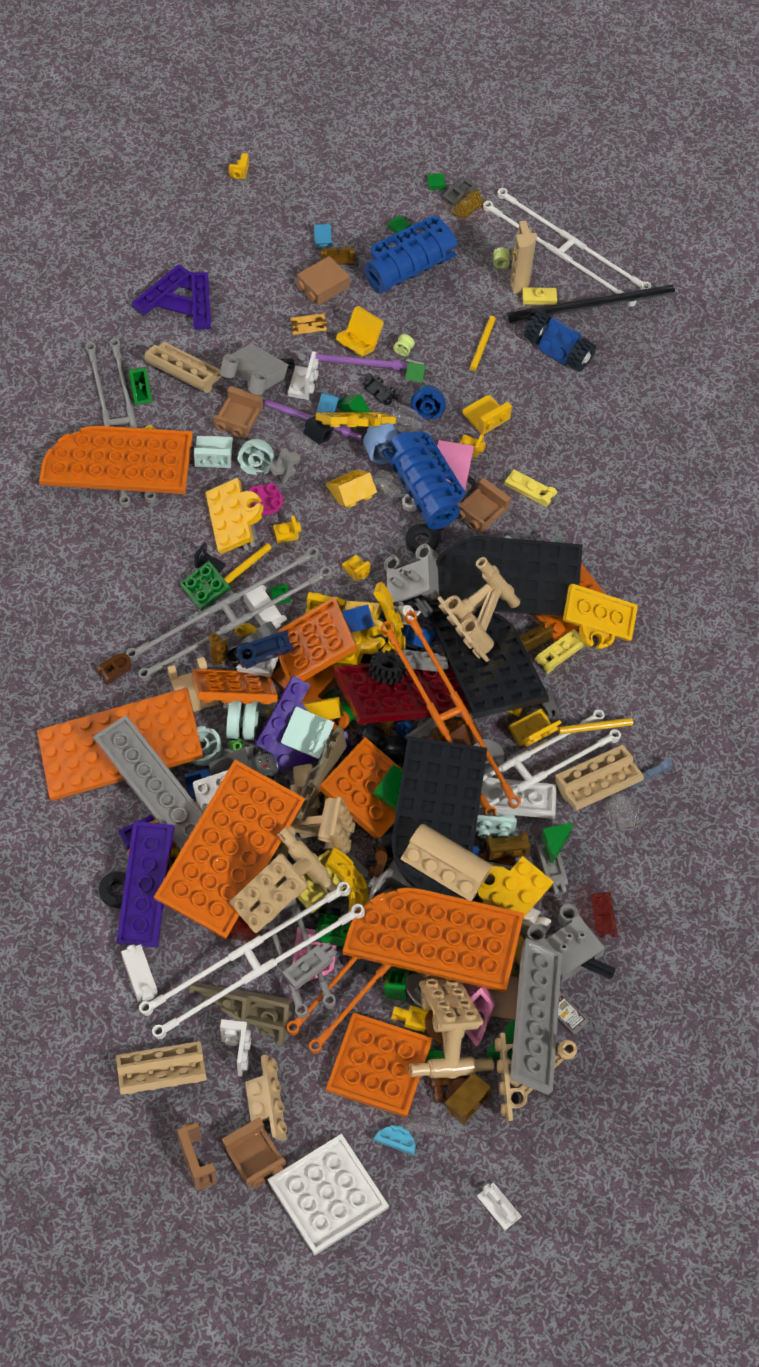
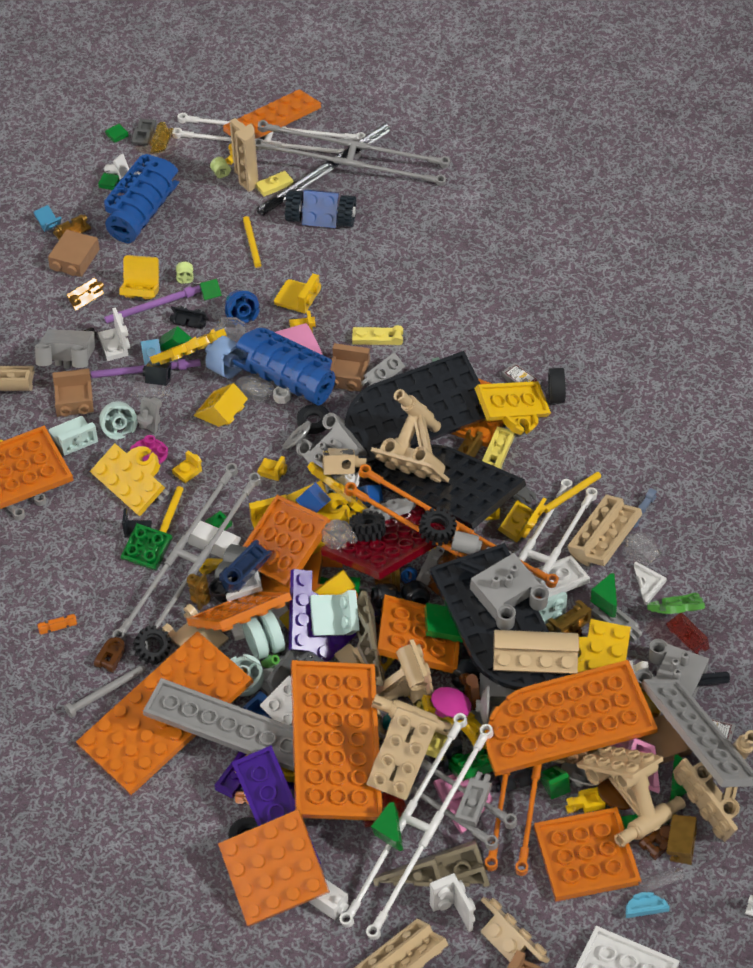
camera: 25 degrees left, 10 degrees down
none -> orange axle [37,614,77,635]
none -> light grey bar [64,665,146,718]
none -> white bracket [104,154,141,180]
none -> black tyre [133,625,172,665]
none -> orange plate [218,810,330,926]
none -> orange plate [223,89,321,139]
none -> light grey bar [255,120,450,186]
none -> light grey dish [283,421,312,449]
none -> clear hand [321,519,358,549]
none -> tan torso [322,448,366,475]
none -> light grey hinge [361,352,406,387]
none -> green slope [371,802,403,851]
none -> black tyre [419,507,457,546]
none -> dark pink dish [431,687,471,720]
none -> light grey brick [451,530,482,554]
none -> light grey piece [460,553,549,630]
none -> tile [502,362,541,386]
none -> black tyre [548,368,566,403]
none -> white tile [634,562,667,605]
none -> bright green tile [647,593,705,614]

